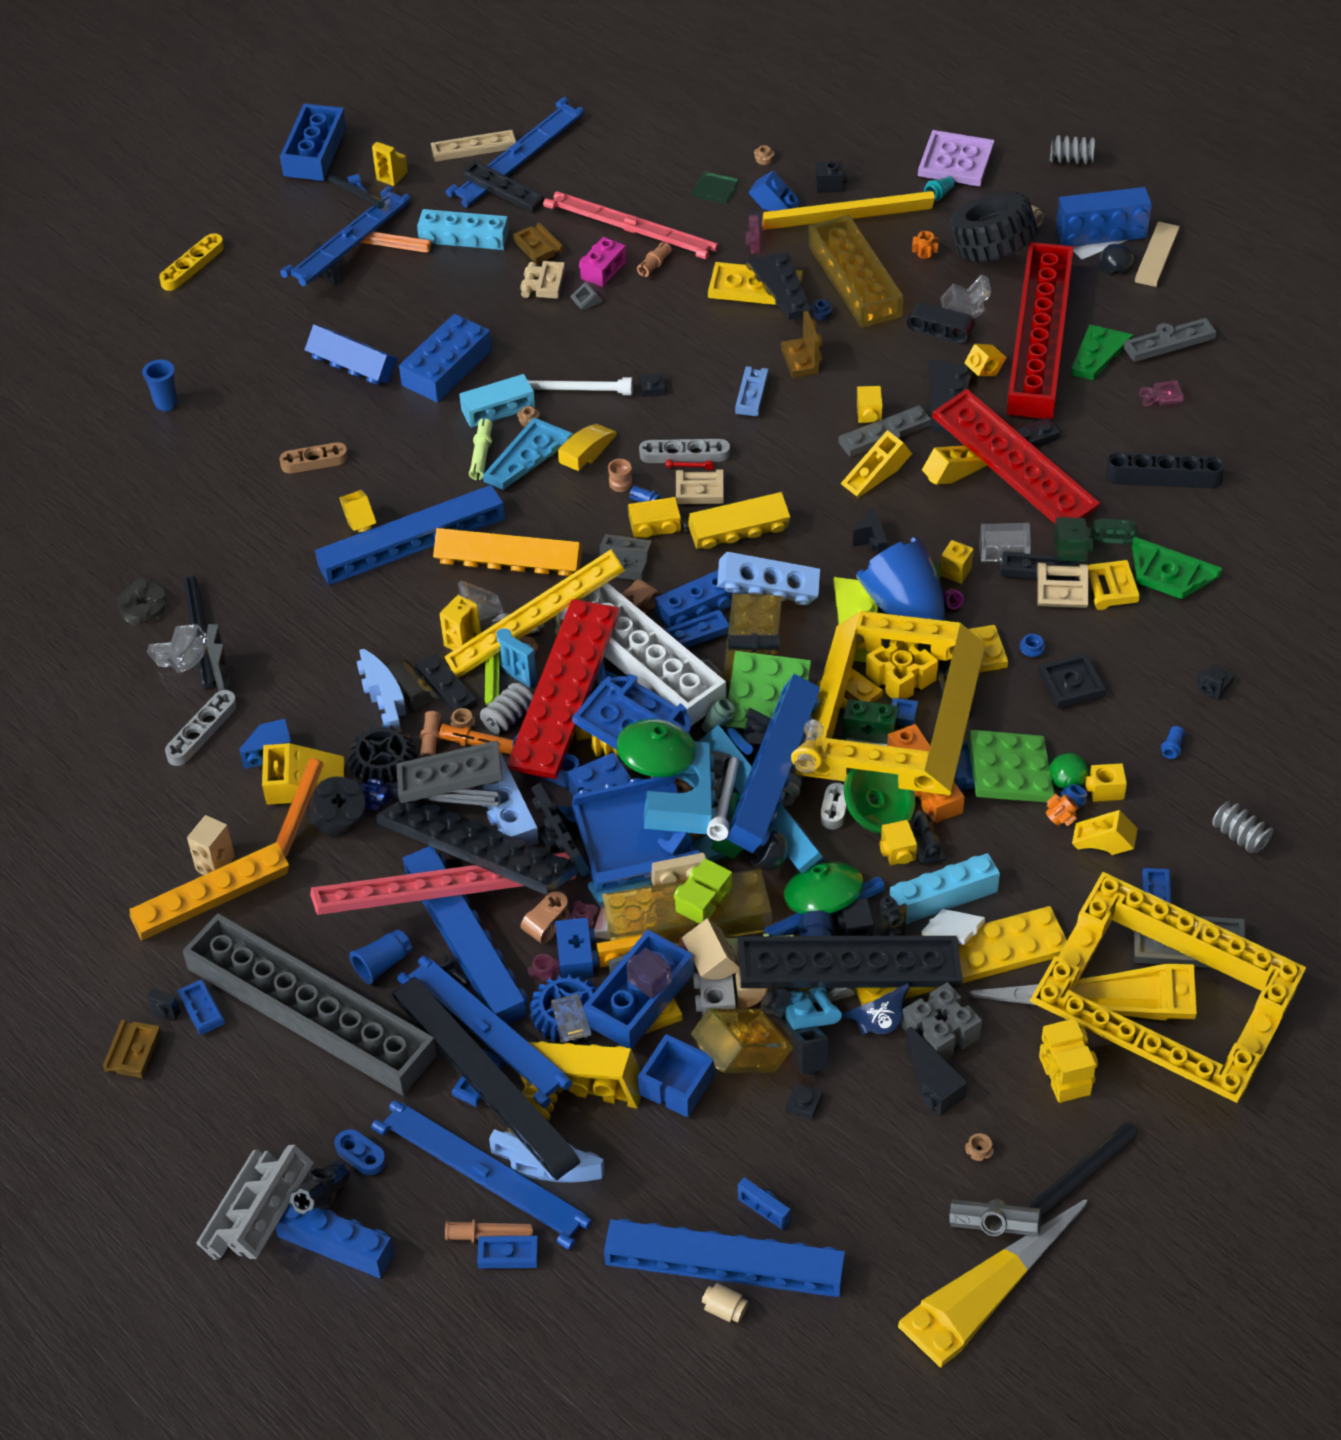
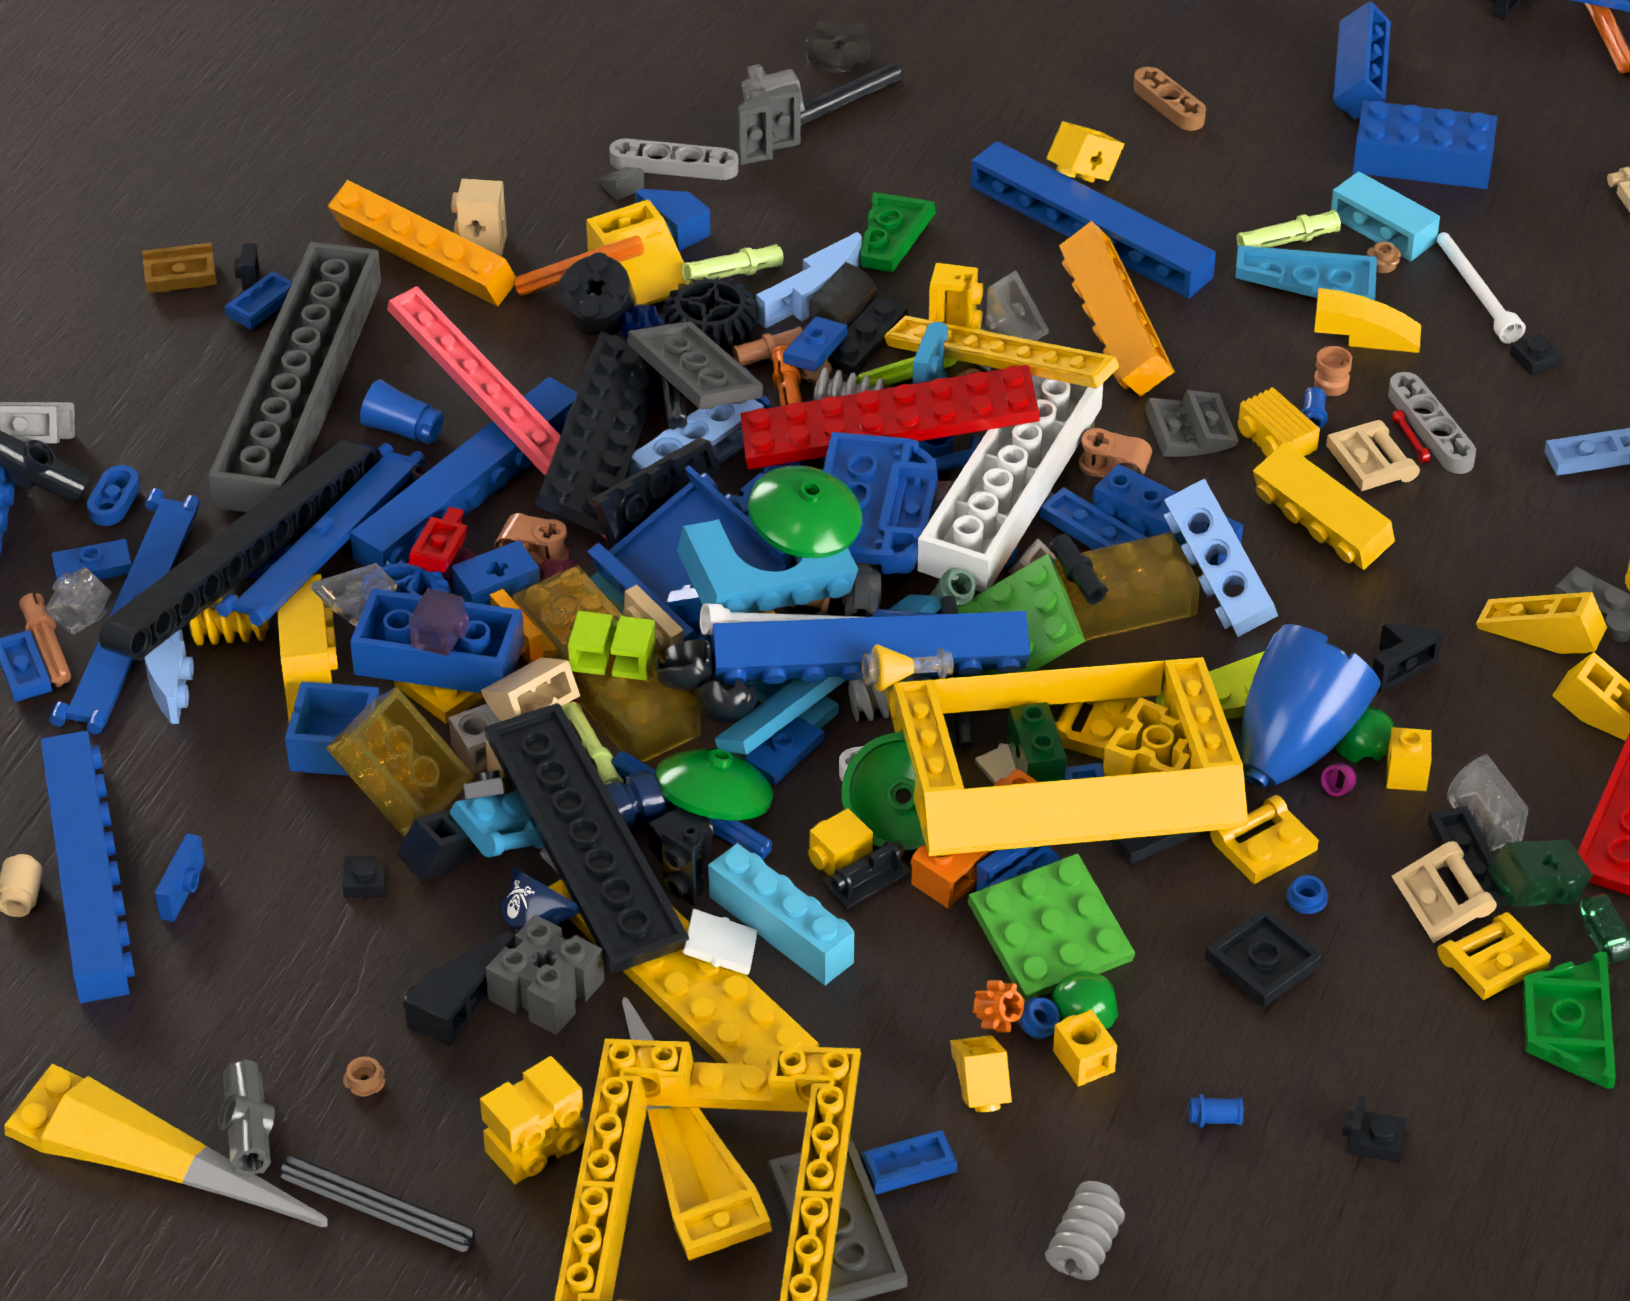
camera: 65 degrees right, 5 degrees down
none -> clear brick [44,567,112,635]
none -> blue plate [51,539,132,587]
none -> red hinge [408,507,467,573]
none -> dark grey slope [598,167,645,201]
none -> black hair [655,639,715,691]
none -> yellowish green pin [682,244,783,285]
none -> blue plate [783,316,847,372]
none -> green wing [860,192,936,272]

